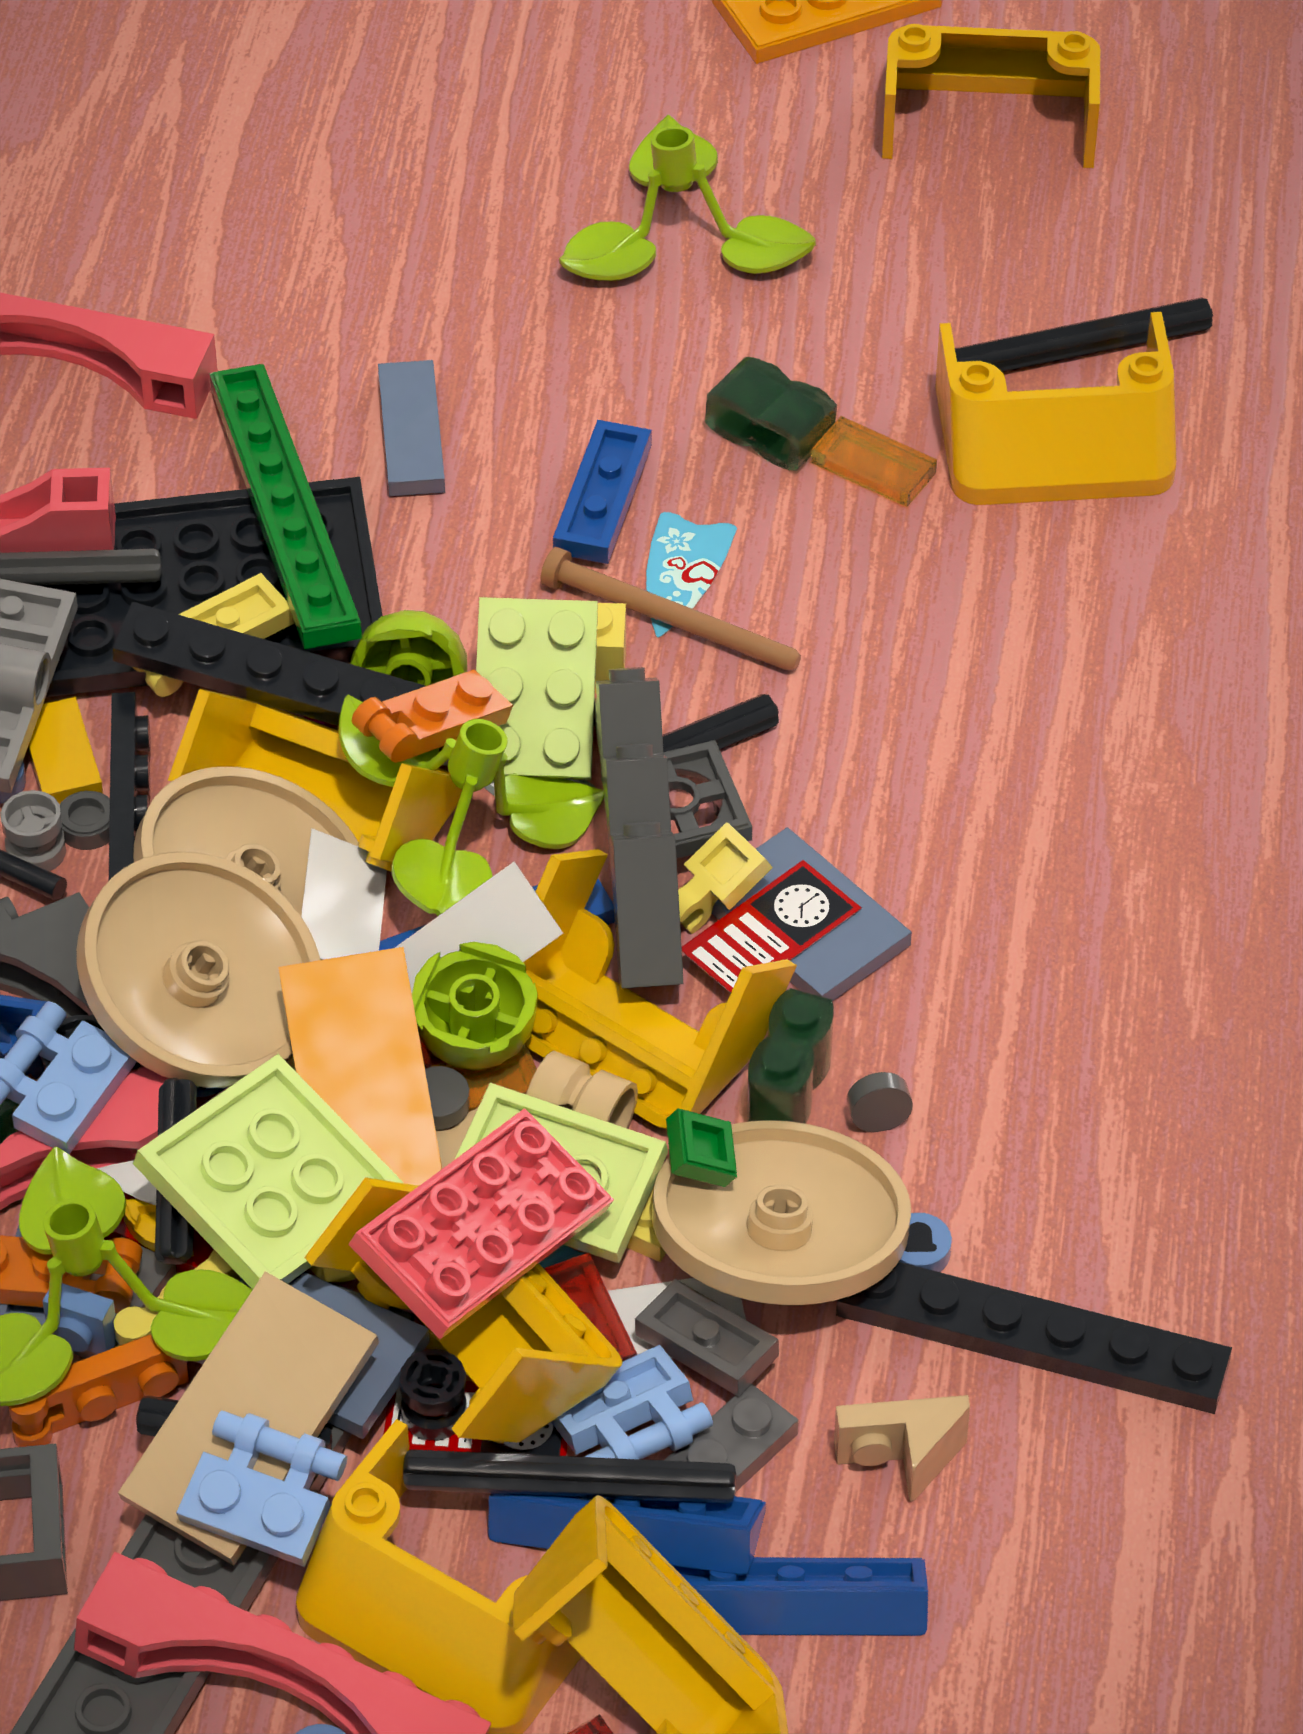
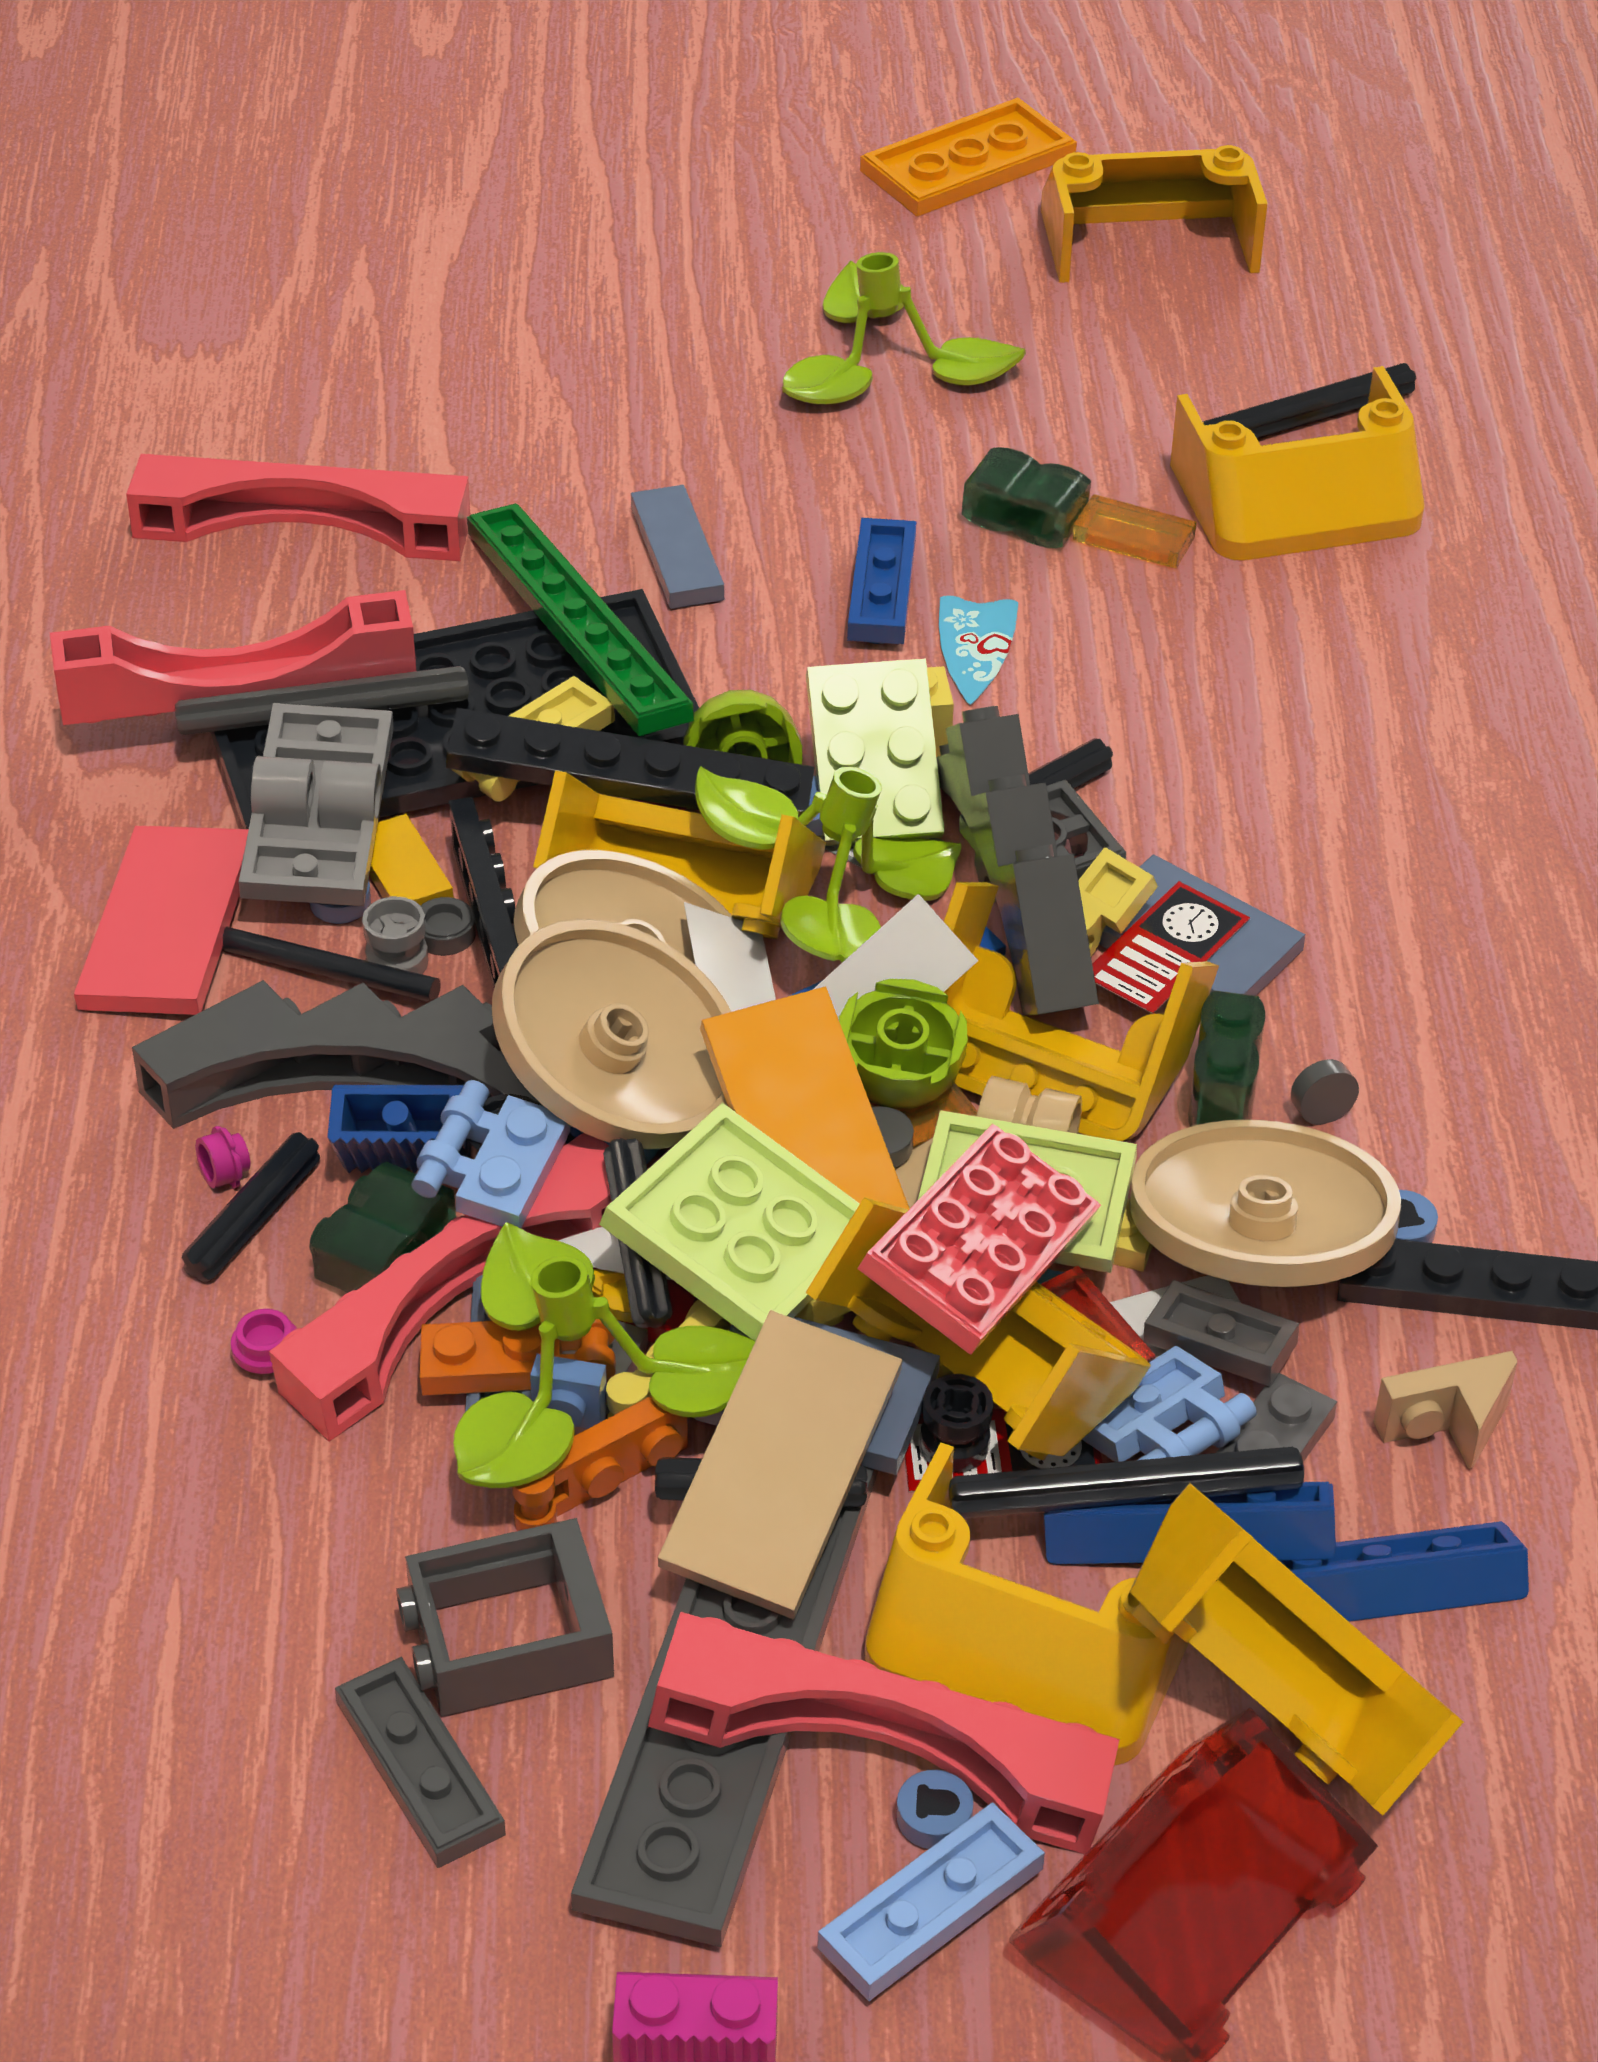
camera: 10 degrees left, 5 degrees down
light blue plate [176,1410,347,1567] -> none
orange plate [351,669,513,763] -> none
medium nougat bar [540,547,801,671] -> none
green tile [666,1108,737,1187] -> none

